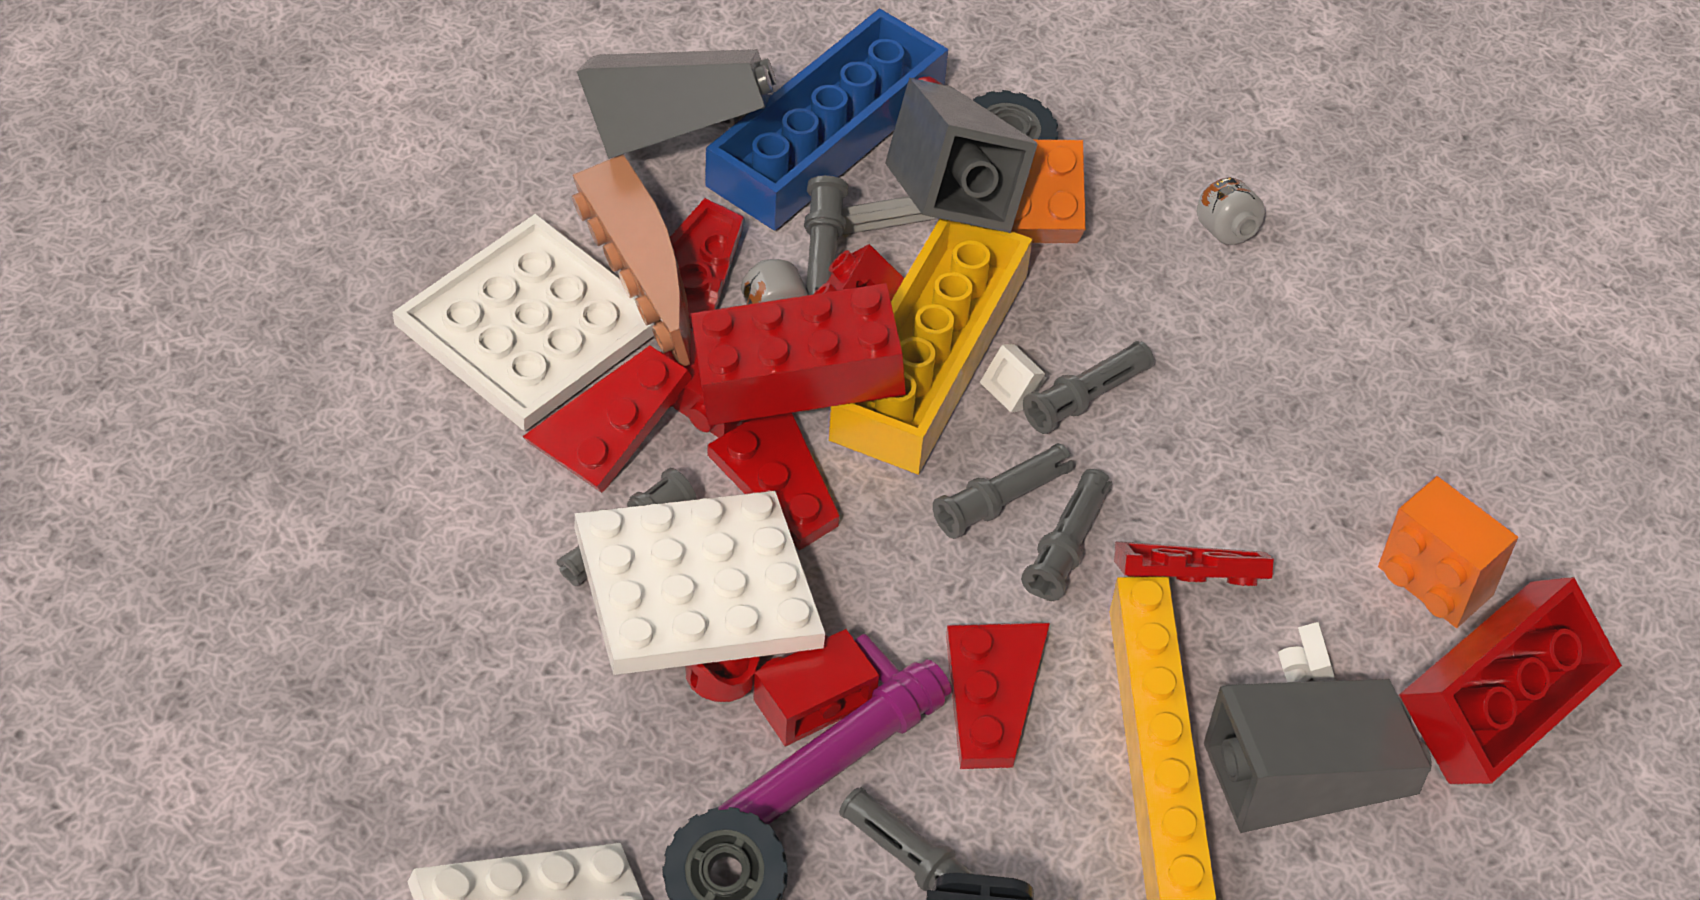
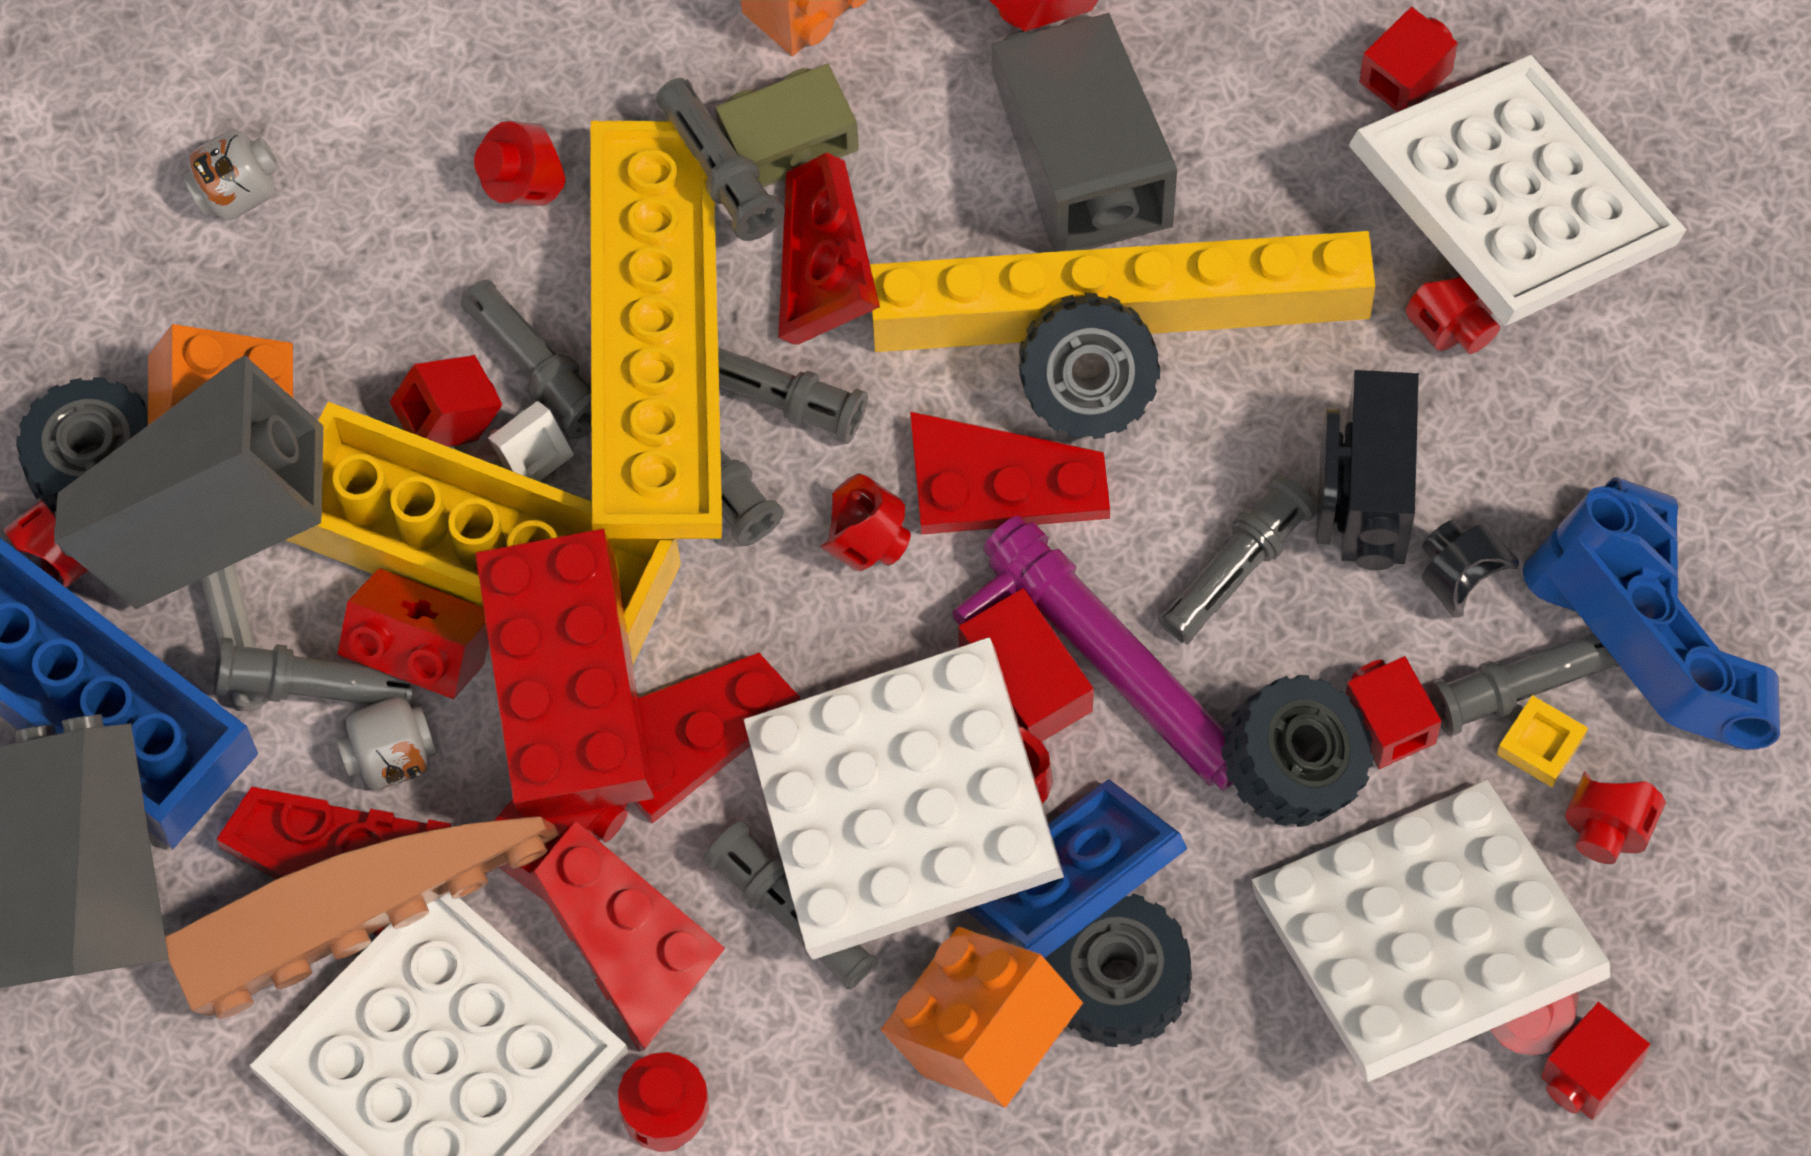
camera: 85 degrees left, 15 degrees up
white tile [1278,622,1336,682] -> none
none -> red brick [389,355,503,447]
none -> red piece [474,121,566,206]
none -> yellow plate [590,120,722,539]
none -> red piece [618,1052,709,1152]
none -> dark grey pin [655,78,785,241]
none -> olive brick [715,63,859,187]
none -> red piece [820,473,911,572]
none -> orange brick [880,927,1083,1108]
none -> blue tile [966,779,1187,958]
none -> black wheel [1018,293,1160,439]
none -> wheel [1045,893,1192,1048]

